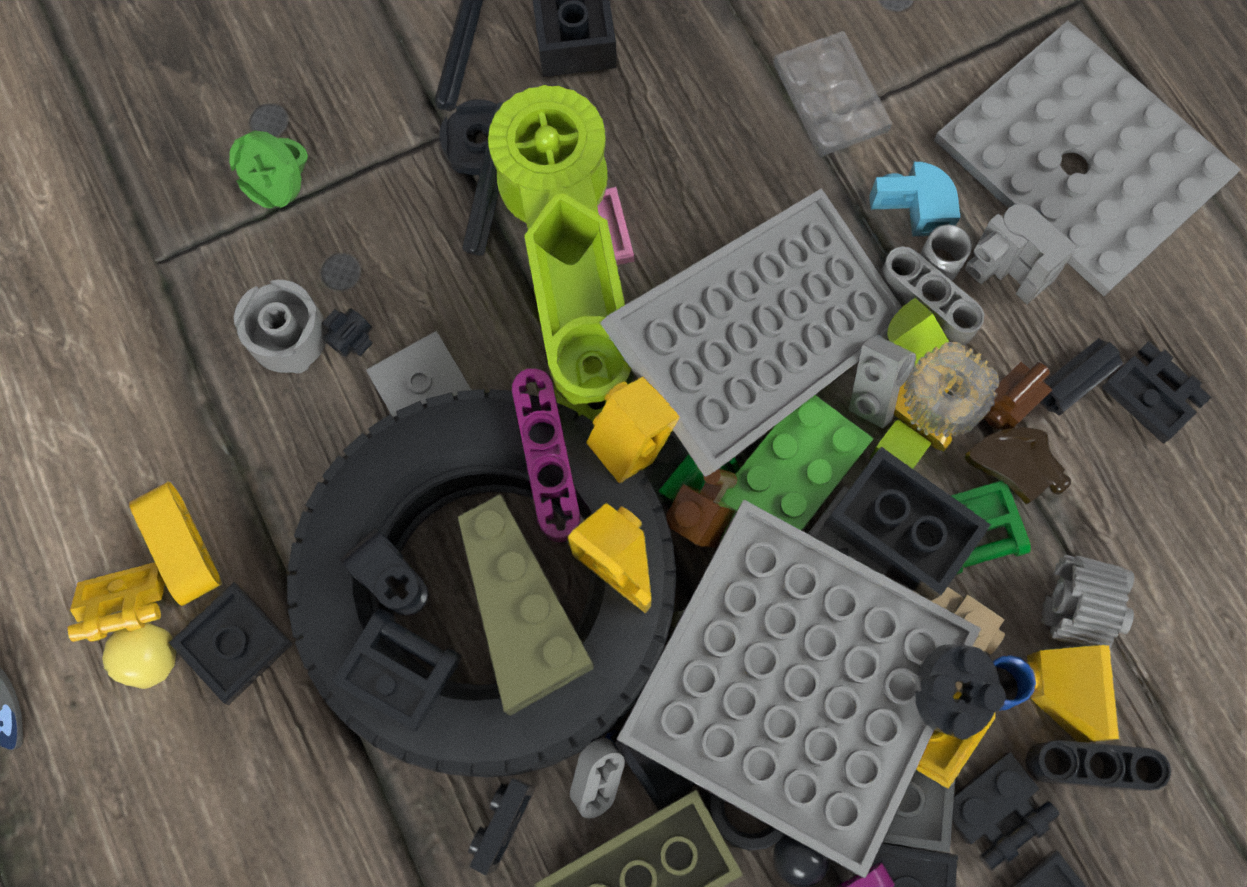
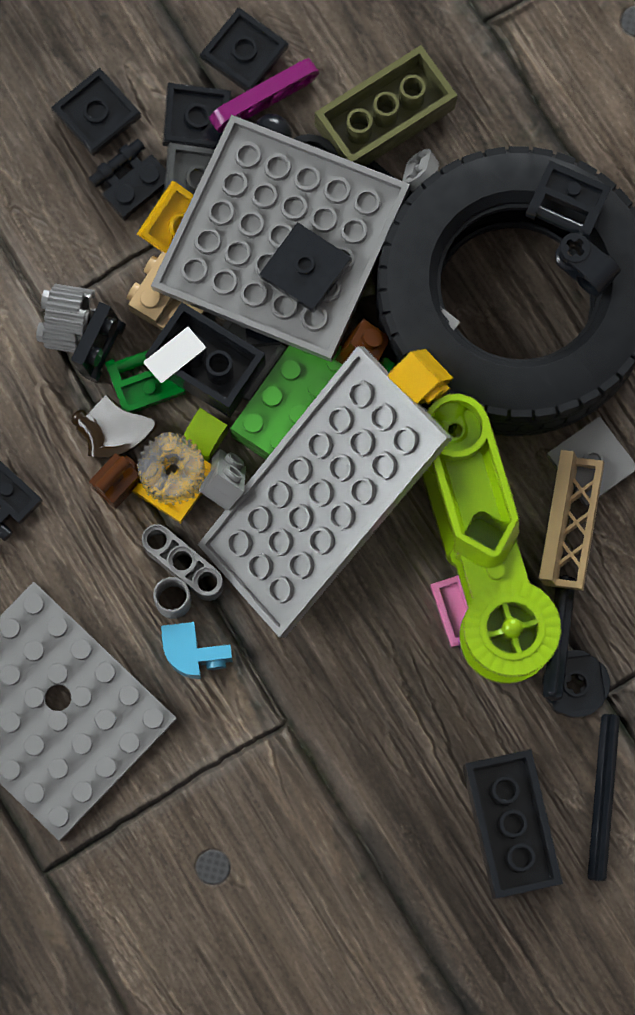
camera: 170 degrees right, 5 degrees up
olive wedge [458,495,594,716] -> none
black plate [468,778,536,876] -> none
magenta beam [512,368,581,542] -> none
yellow slope [568,503,651,613] -> none
clear plate [774,31,892,157] -> none
lime brick [887,298,950,367] -> none
black plate [915,644,1005,740] -> none
light grey hips [965,204,1078,305] -> none
blue piece [992,655,1036,711] -> none
black beam [1025,740,1171,791] -> none
yellow slope [1026,645,1119,743] -> none
black axle [1040,338,1123,416] -> none
none -> black plate [71,302,126,383]
none -> white sticker [144,327,206,383]
none -> black plate [259,222,352,313]
none -> tan fence [539,450,605,591]

